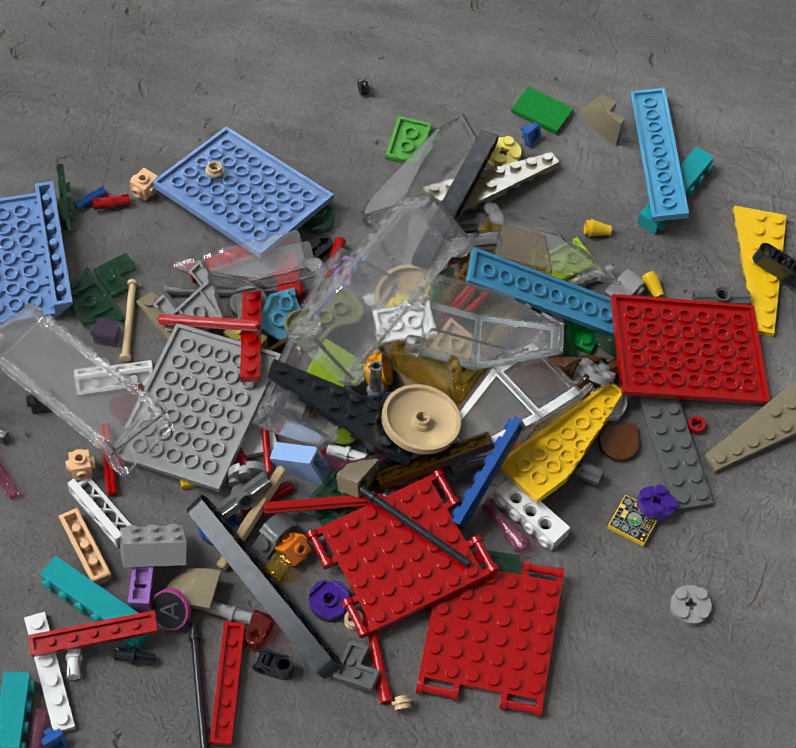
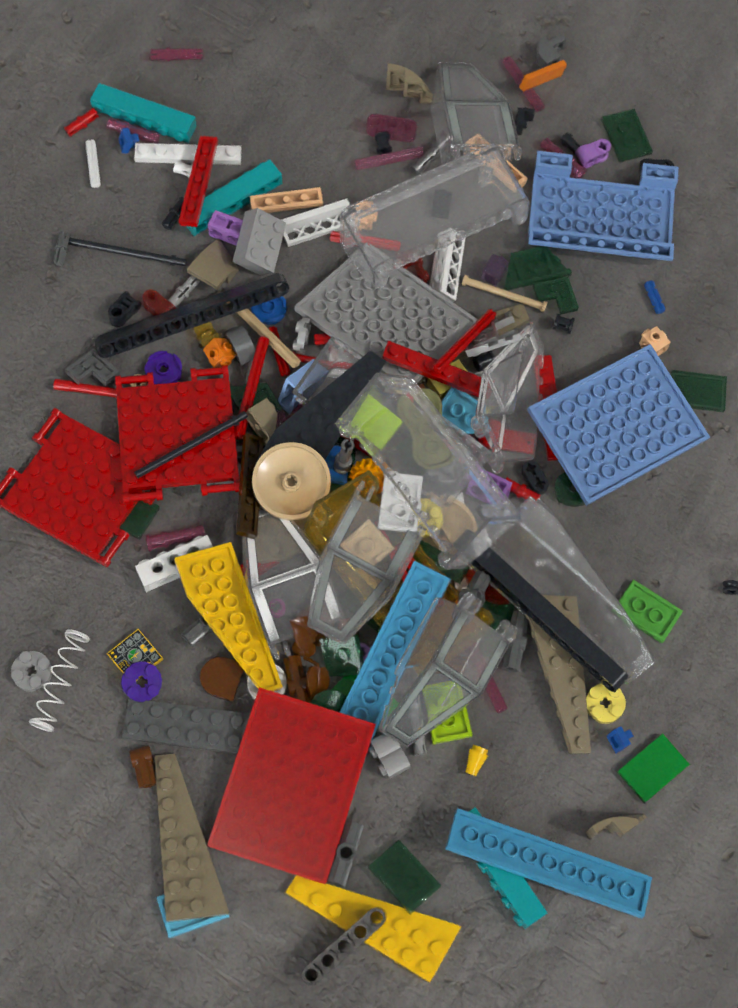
camera: 110 degrees right, 10 degrees up
clear green wing [56,164,74,230] -> none
red pin [92,193,131,211] -> none
black tile [150,588,191,631] -> none
tan plate [206,161,224,178] -> none
red plate [210,621,245,747] -> none
dark grey piece [215,472,273,519] -> none
tan plate [391,695,413,711] -> none
blue plate [452,416,525,528] -> none
light grey plate [576,358,615,385] -> none
yellow cone [641,271,665,298] -> none
red bush [687,416,705,435] -> none
none -> white piece [29,629,90,732]
none -> reddish brown piece [129,745,157,789]
none -> clear green tile [368,840,441,915]
none -> black bush [553,313,575,334]
none -> clear green tile [671,370,727,412]

